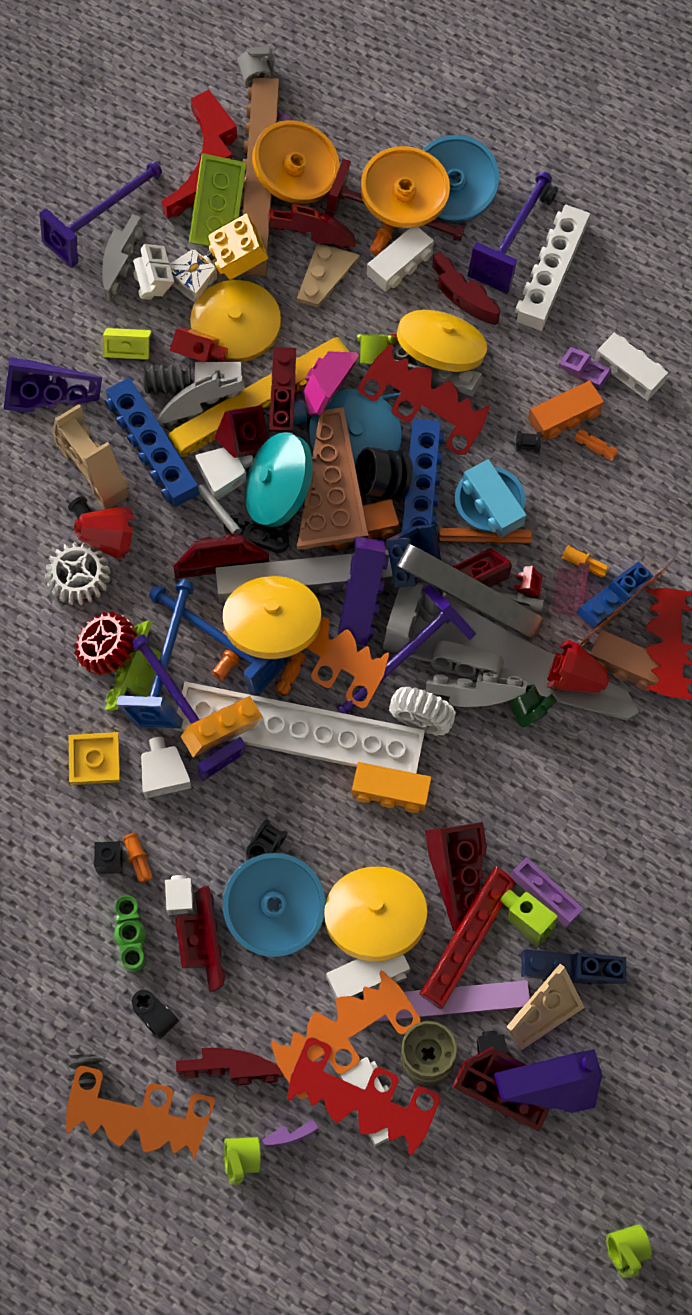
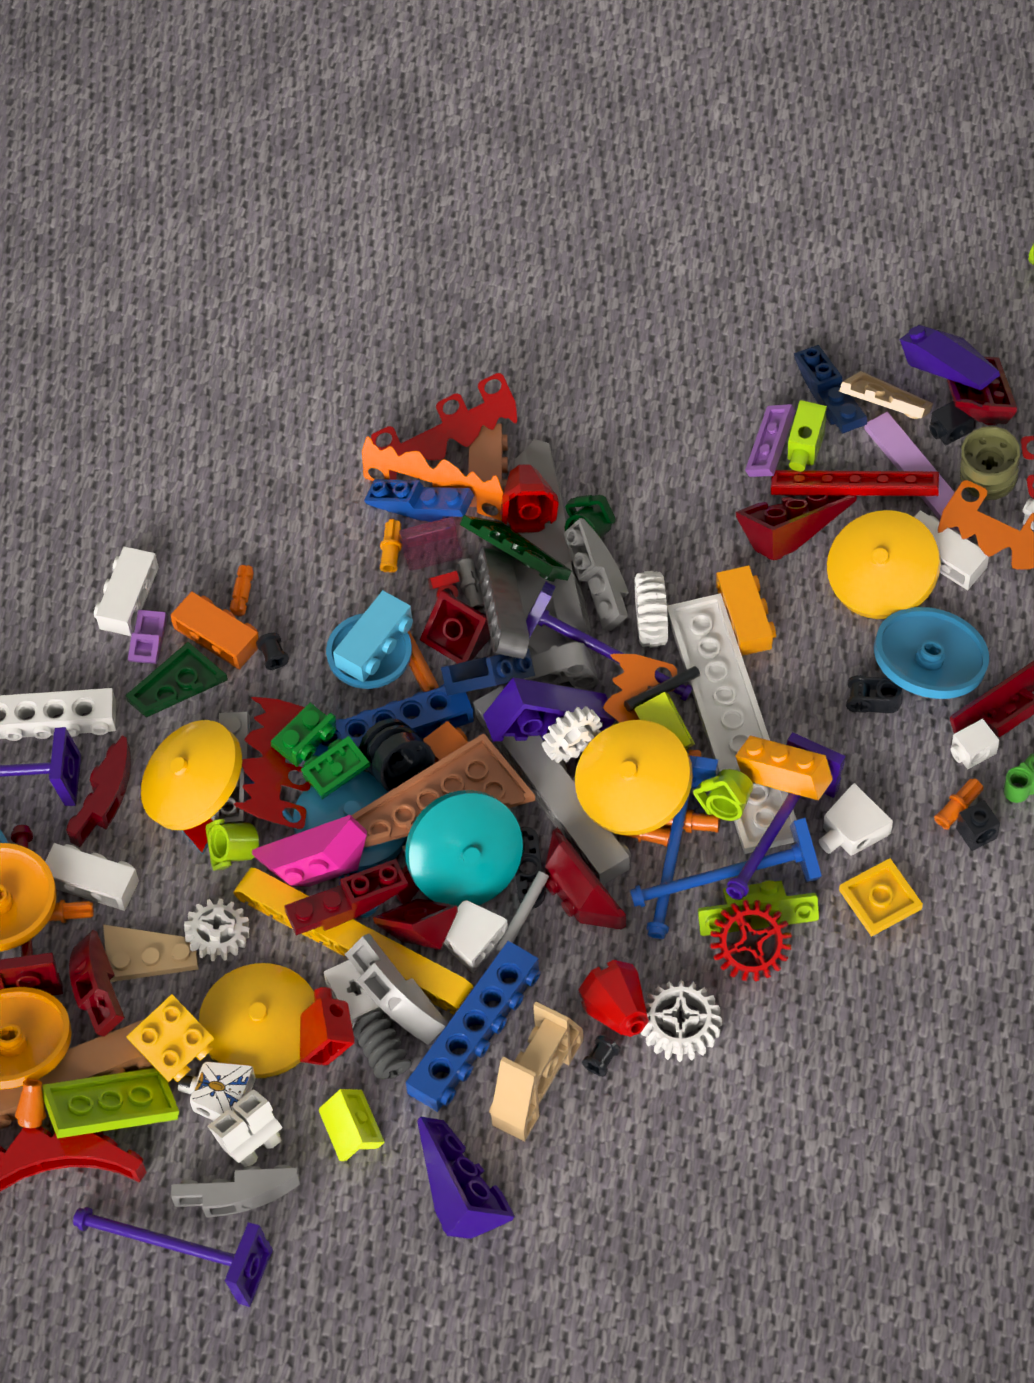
camera: 110 degrees left, 10 degrees down
none -> orange cone [15,1079,46,1128]
none -> dark green wing [125,642,228,718]
none -> white gear [184,899,249,961]
none -> green bracket [271,703,336,767]
none -> green bracket [301,736,370,799]
none -> dark green wing [460,515,572,582]
none -> white gear [542,706,603,763]
none -> black bar [624,666,700,712]
none -> neon yellow panel [635,692,695,749]
none -> lime piece [693,769,753,821]

